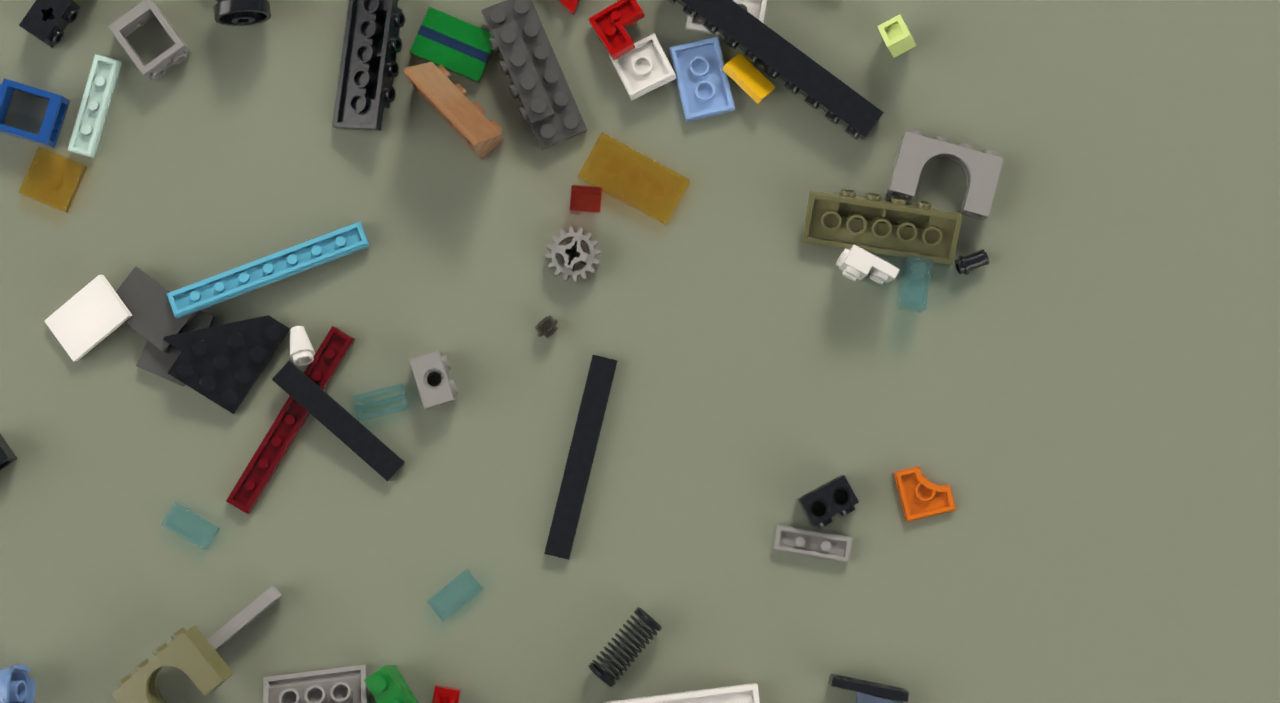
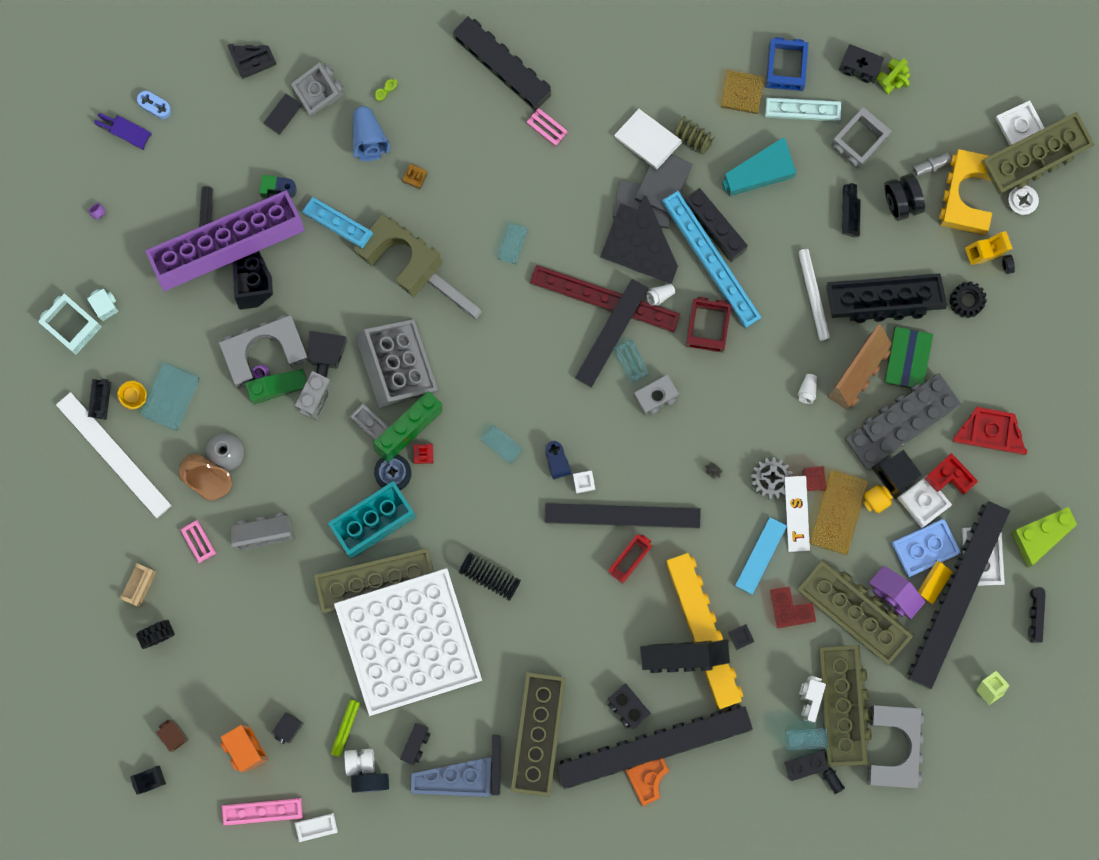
camera: 75 degrees right, 5 degrees down
light grey tile [772,524,853,563] -> none
none -> pearl gold tile [402,164,428,189]
none -> olive brick [511,672,566,797]
none -> bright pink tile [527,108,568,147]
none -> dark blue piece [545,441,572,480]
none -> black brick [557,705,753,789]
none -> white plate [573,471,596,494]
none -> red window [608,534,652,584]
none -> black wedge [640,639,730,673]
none -> yellow brick [665,553,743,710]
none -> olive piece [674,116,716,155]
none -> black brick [685,188,748,262]
none -> dark red window [685,297,731,353]
none -> teal slope [722,138,796,196]
none -> black tile [728,624,755,650]
none -> medium azure tile [735,517,787,595]
none -> clear red plate [770,586,816,629]
none -> black piece [784,750,829,781]
none -> white sticker [785,476,810,552]
none -> white cone [797,374,817,404]
none -> olive plate [797,559,914,665]
none -> white axle [798,249,830,341]
none -> black hinge [842,183,861,237]
none -> yellow head [863,485,893,513]
none -> medium lavender brick [869,566,926,619]
none -> black plate [872,450,922,499]

